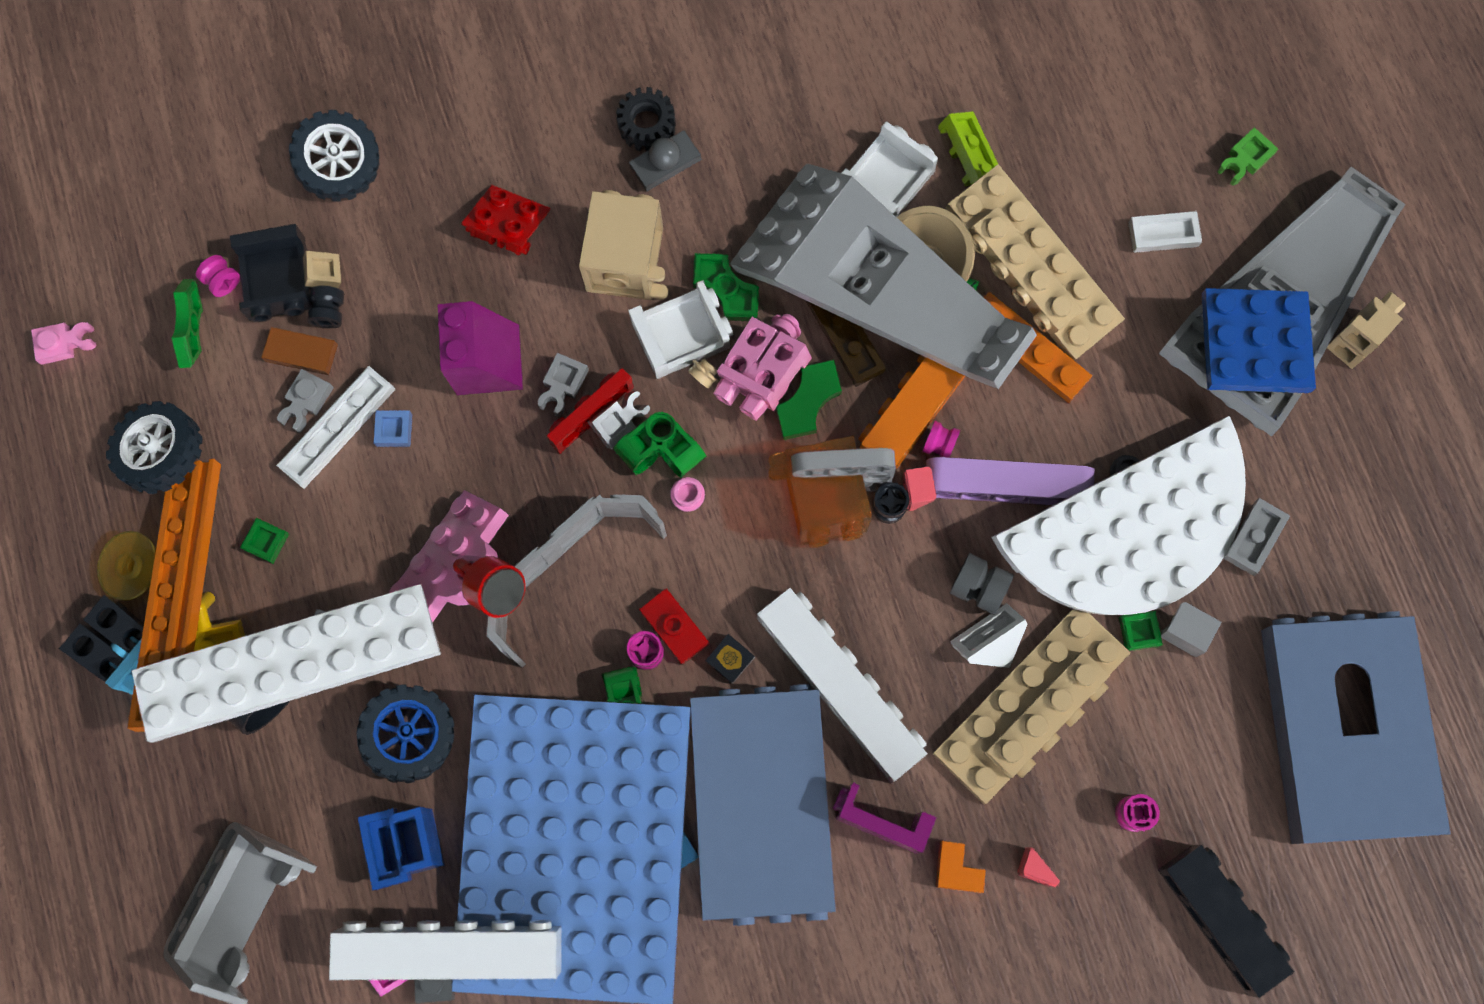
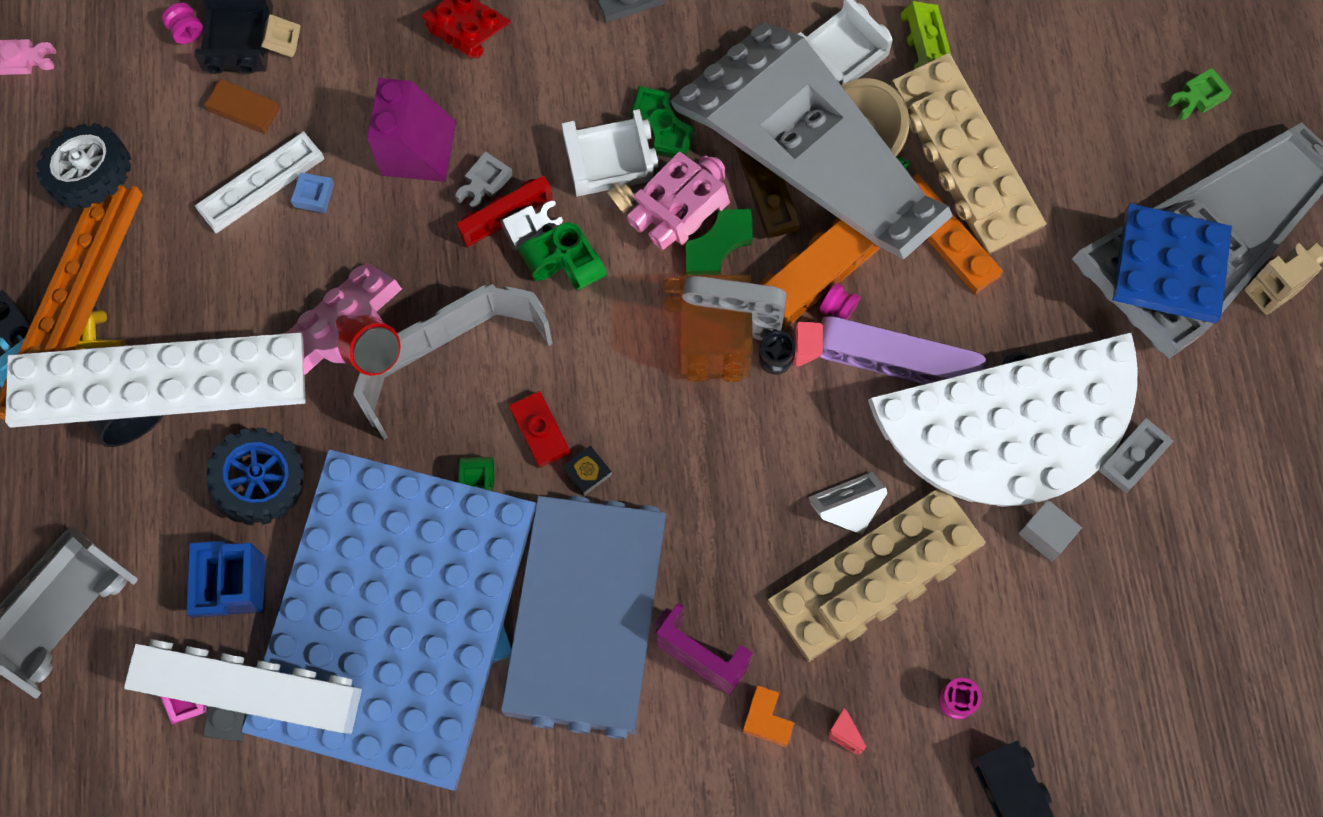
camera: 10 degrees right, 5 degrees down
clear yellow dish [97,531,156,600] -> none
green tile [171,279,203,368] -> none
green tile [240,518,289,564] -> none
light grey plate [277,369,334,433] -> none
black wheel [307,285,345,329] -> none
tan container [579,190,668,300] -> none
dark pink wheel [627,631,664,670] -> none
bright pink plate [671,477,705,512] -> none
white brick [757,588,927,784] -> none
dark grey wheel [950,553,1014,615] -> none
green tile [1119,611,1163,651] -> none
white tile [1129,211,1202,253] -> none
sand blue panel [1261,611,1451,844] -> none

